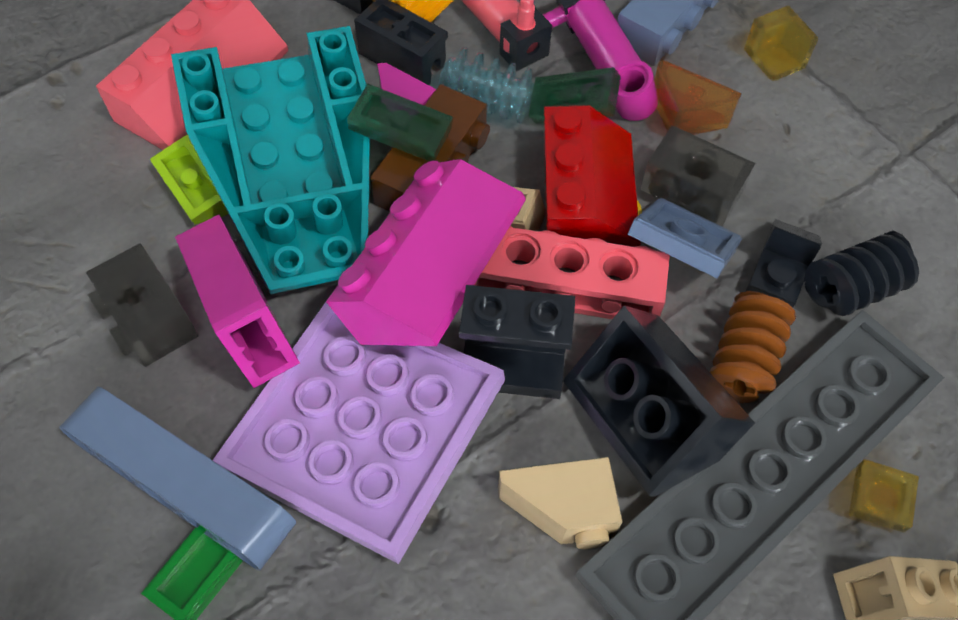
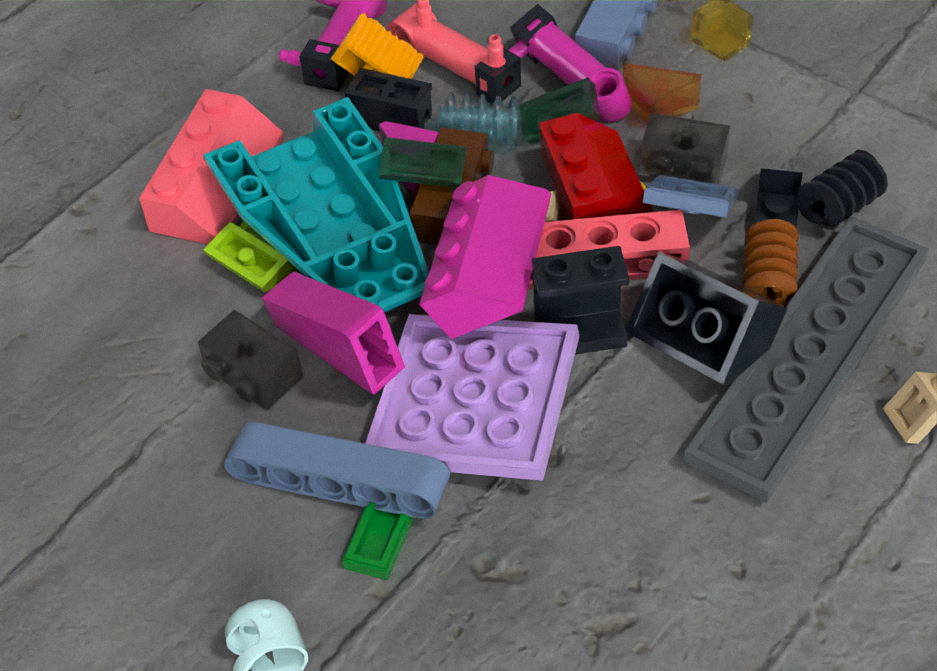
camera: 10 degrees left, 10 degrees down
tan slope [498,457,622,549] -> none
clear yellow plate [849,459,919,533] -> none

